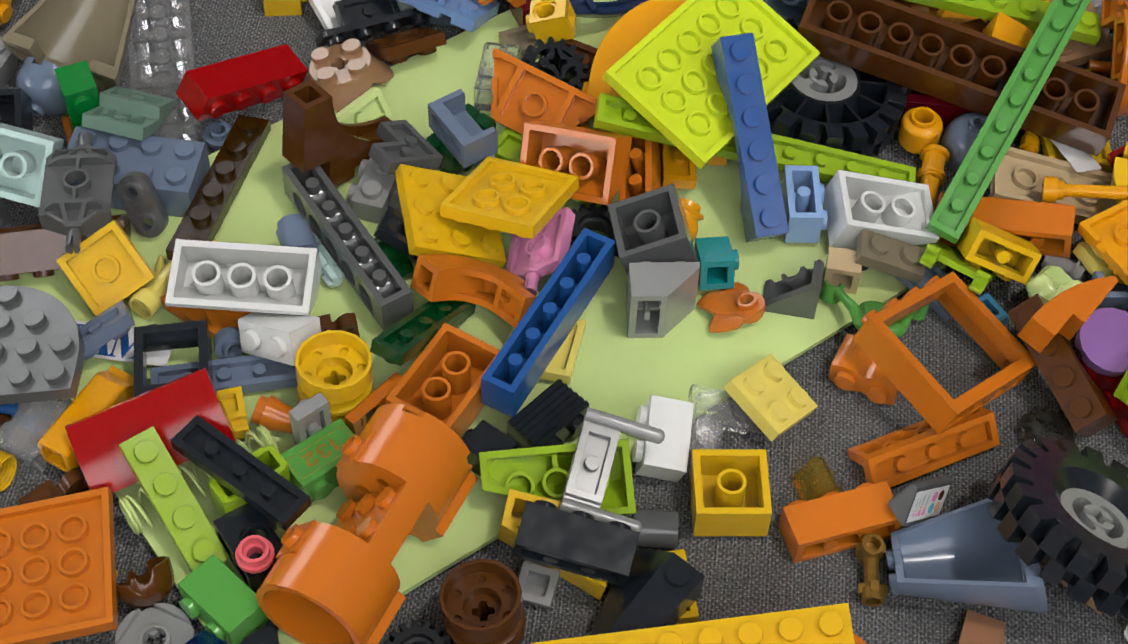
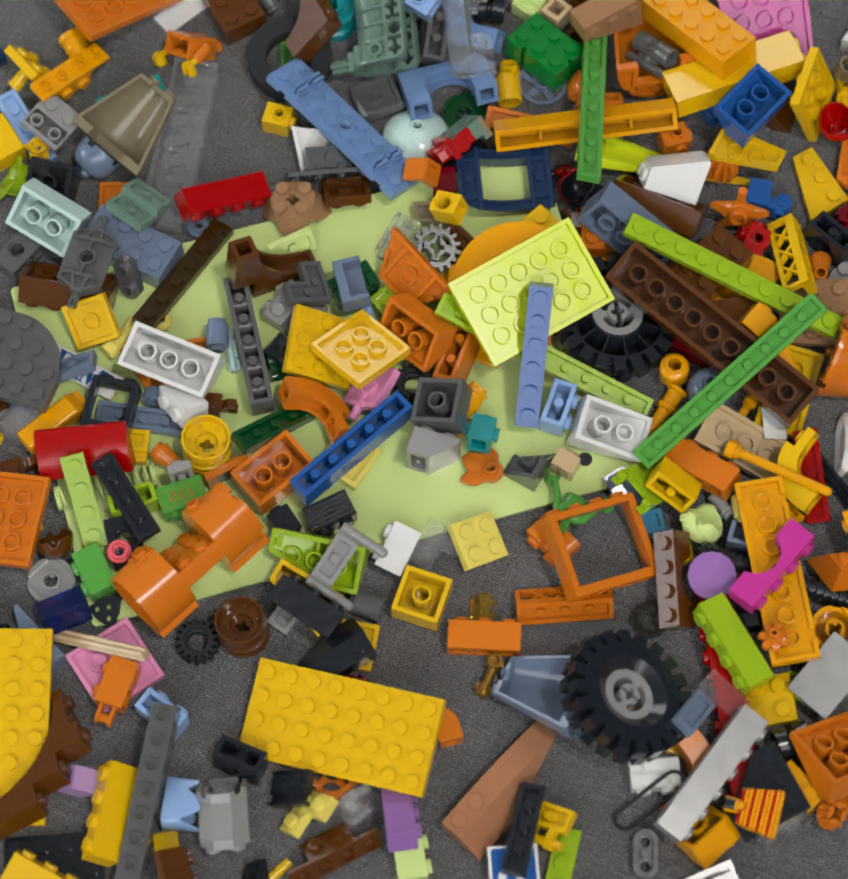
camera: 25 degrees right, 15 degrees up
green brick [54,60,99,131] -> none
dark tan plate [855,229,926,283] -> none
slope [888,475,952,526] -> none
orange slope [1017,276,1119,353] -> none

